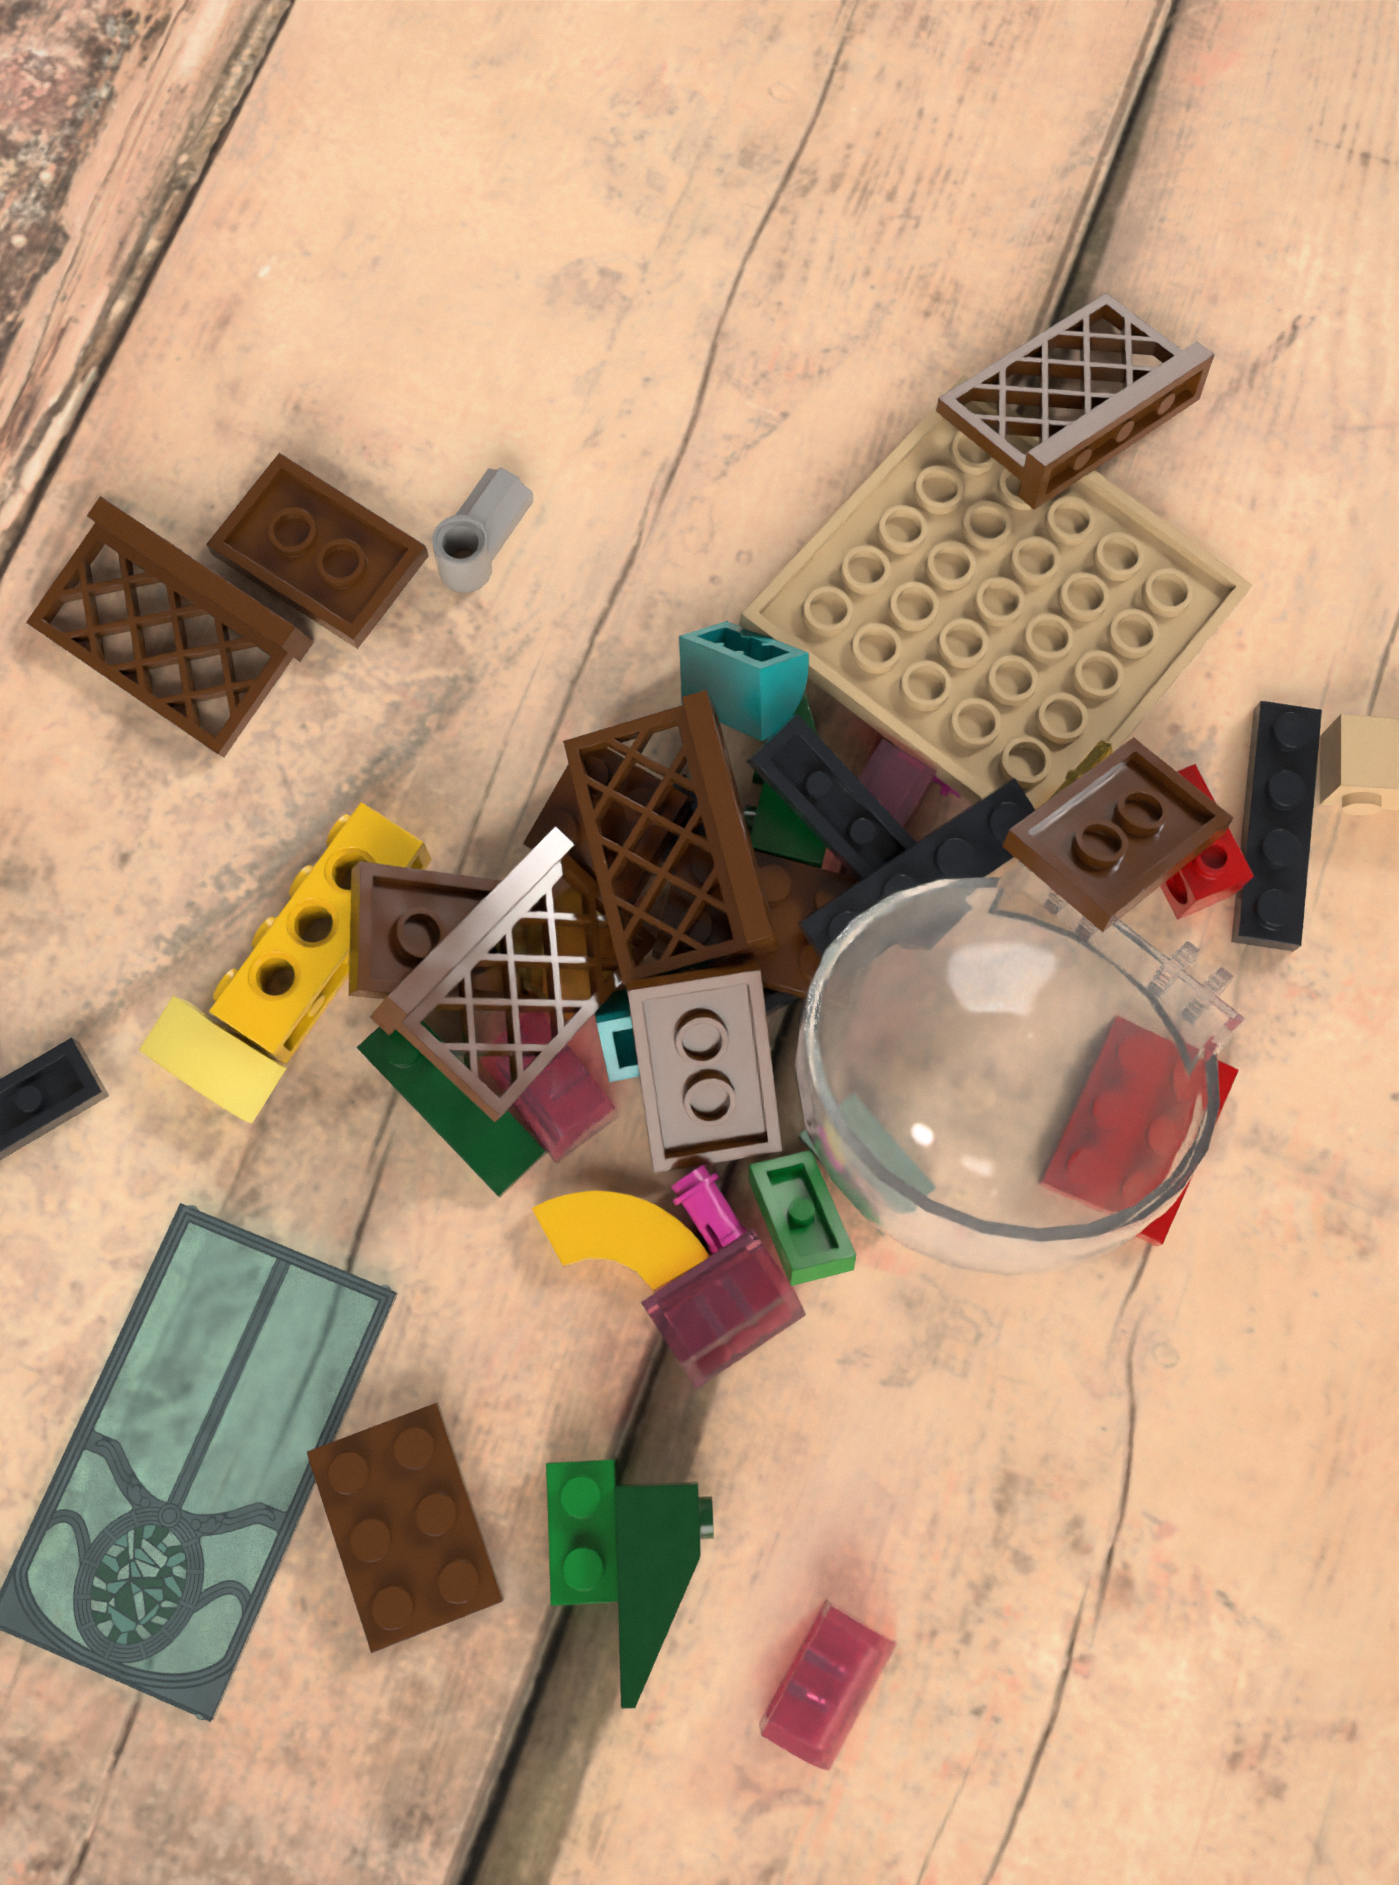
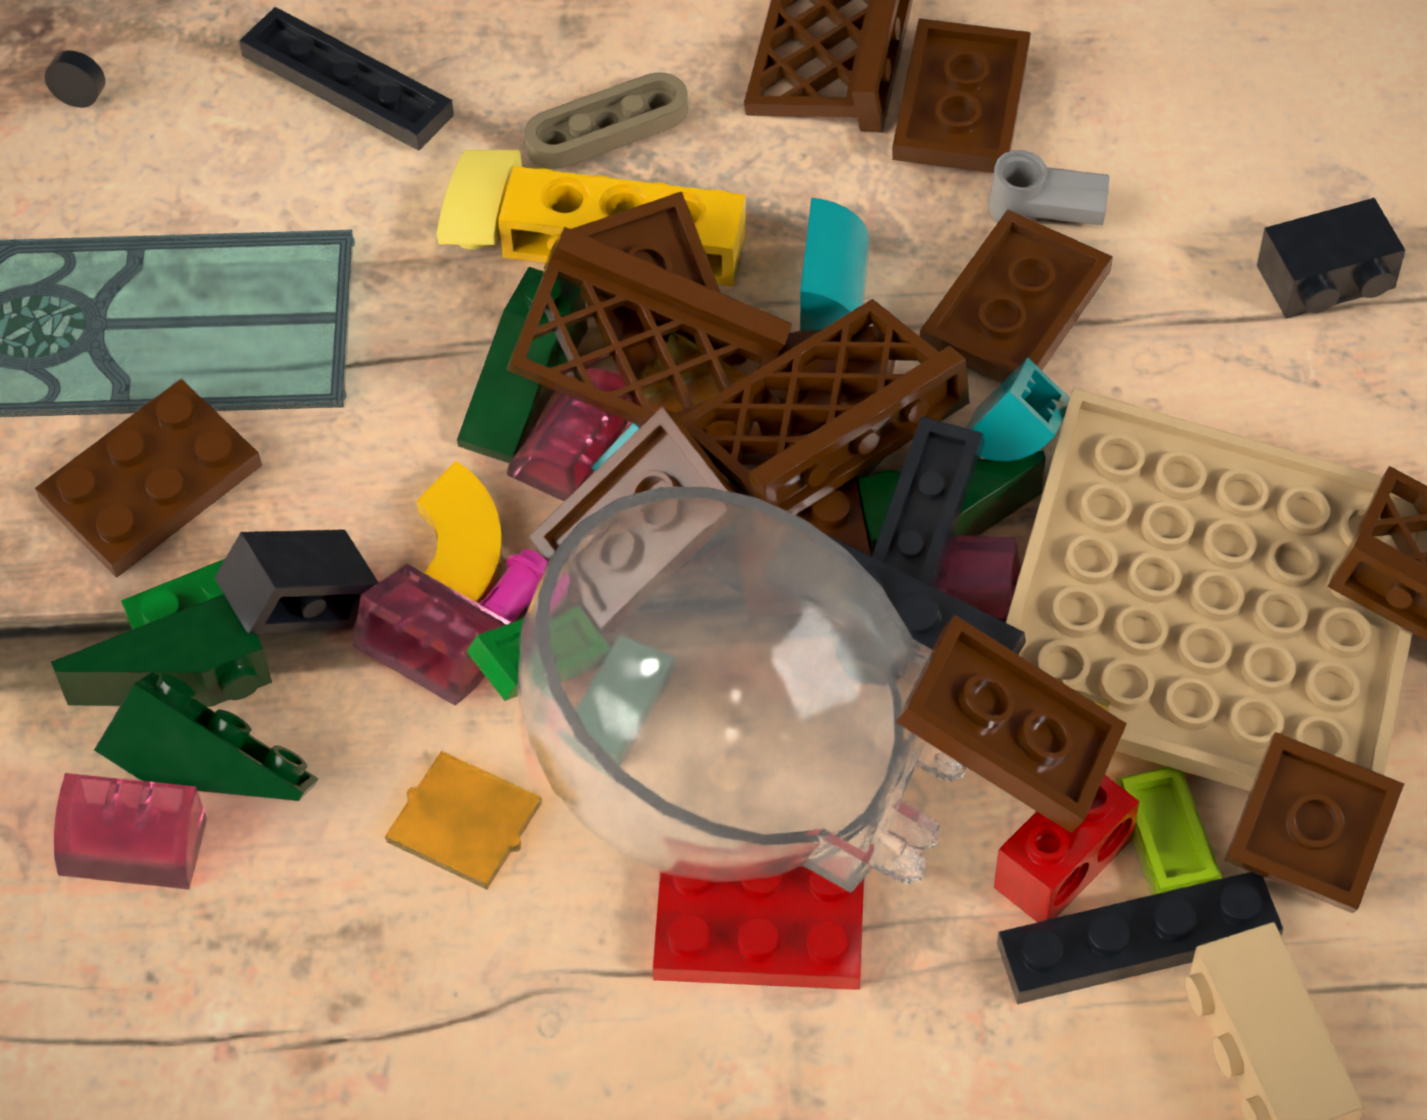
camera: 70 degrees right, 20 degrees down
none -> dark green slope [94,672,319,801]
none -> black brick [214,529,380,634]
none -> clear yellow piece [385,751,542,890]
none -> dark tan plate [524,72,688,169]
none -> teal brick [800,198,870,331]
none -> reddish brown plate [920,209,1113,383]
none -> lime tile [1116,767,1222,895]
none -> reddish brown plate [1224,732,1405,913]
none -> black brick [1257,197,1406,319]

